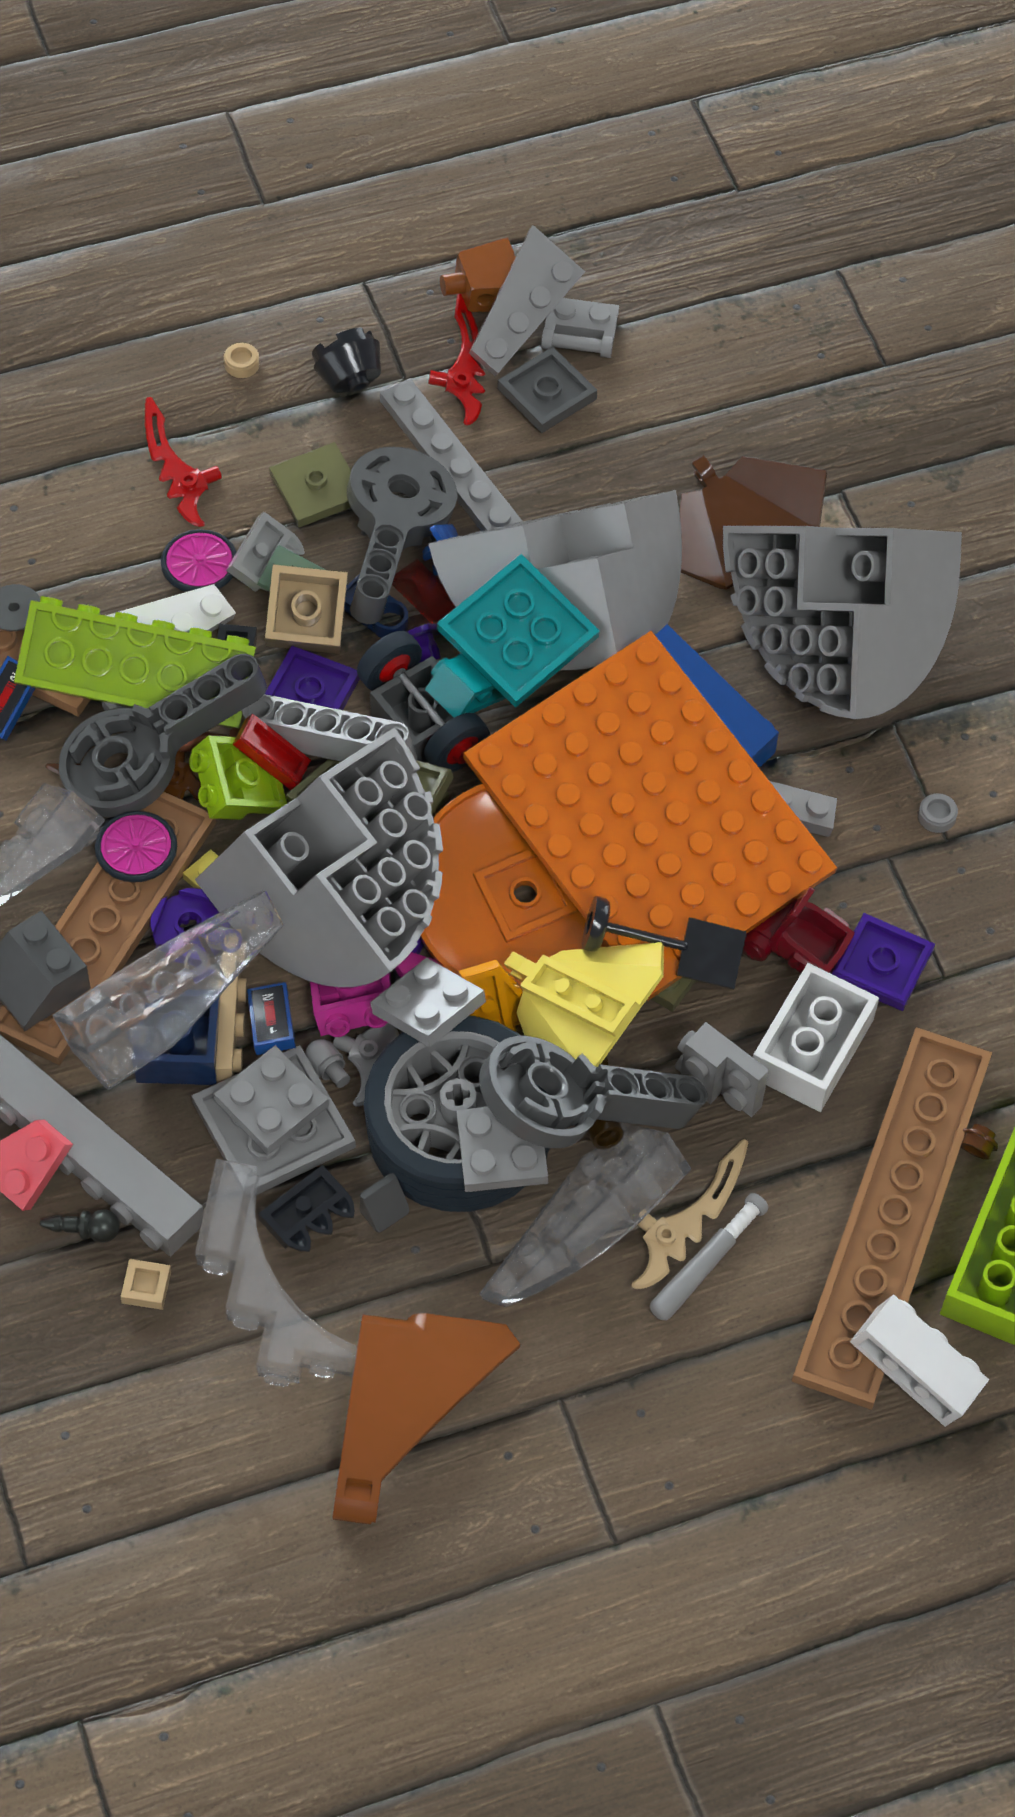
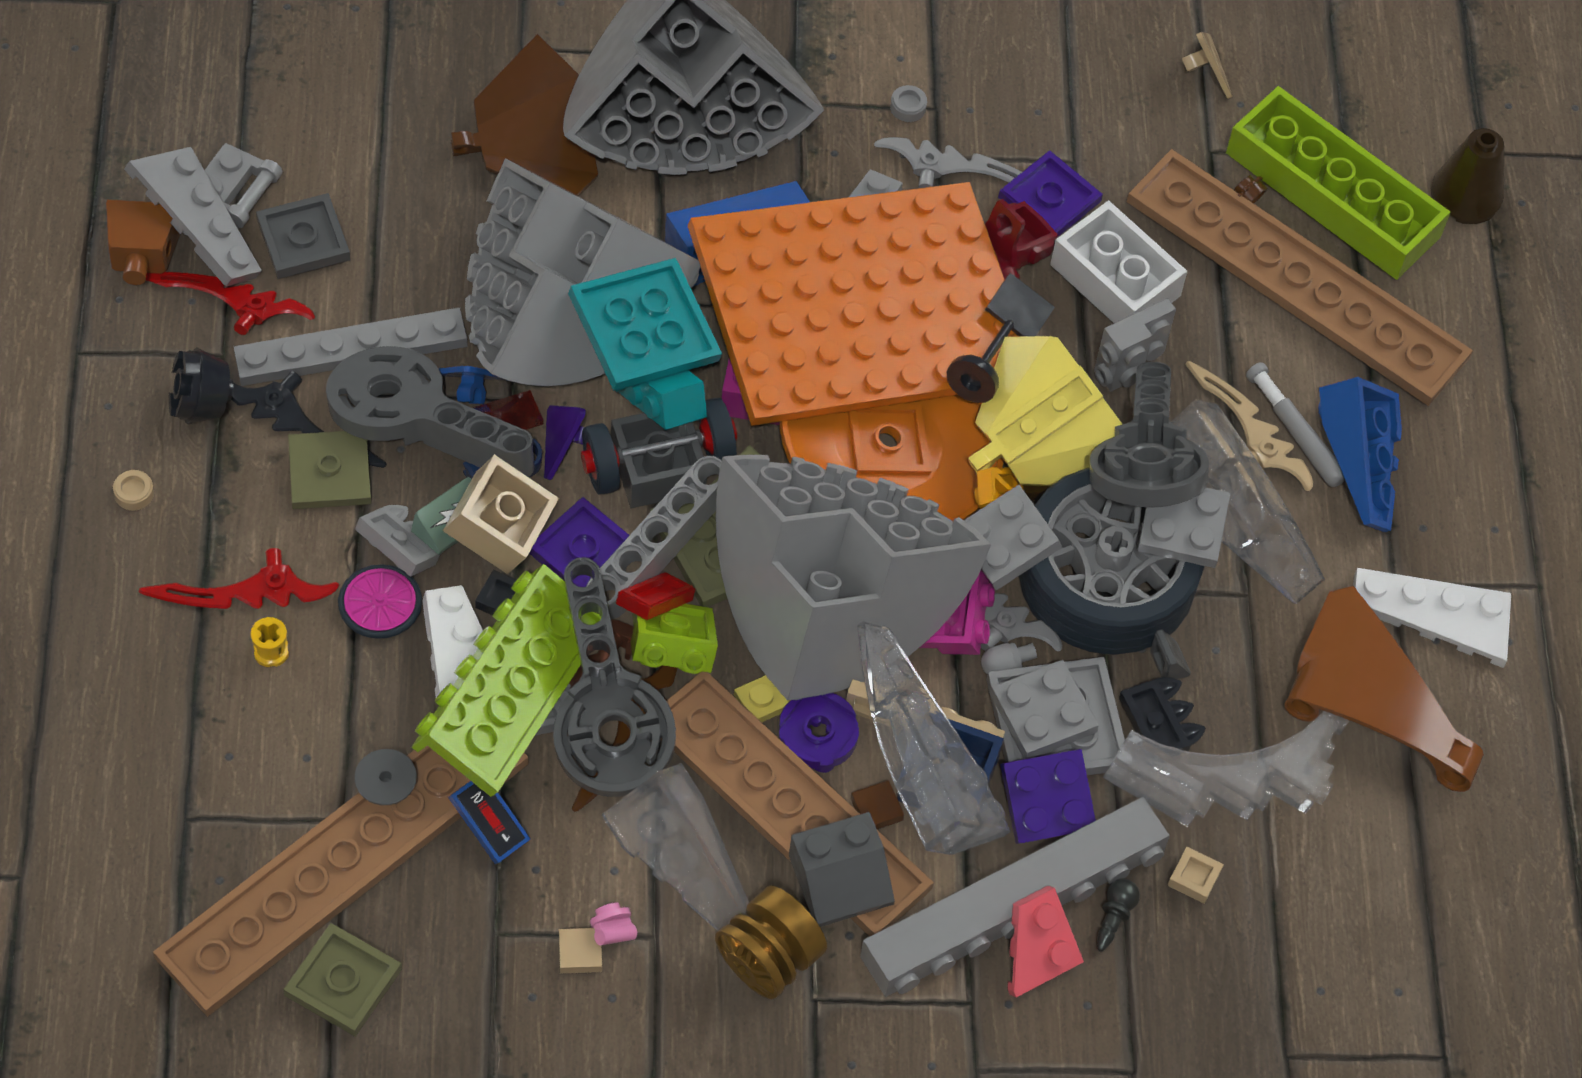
camera: 75 degrees left, 0 degrees up
dark pink wheel [95,811,178,883] -> none
tile [247,982,296,1055] -> none
white brick [850,1294,989,1427] -> none
none -> black piece [231,371,387,468]
none -> yellow bush [250,617,289,667]
none -> light grey piece [874,137,1022,188]
none -> dark purple plate [1000,749,1096,844]
none -> blue wedge [1318,377,1402,532]
none -> white wing [1353,568,1511,668]

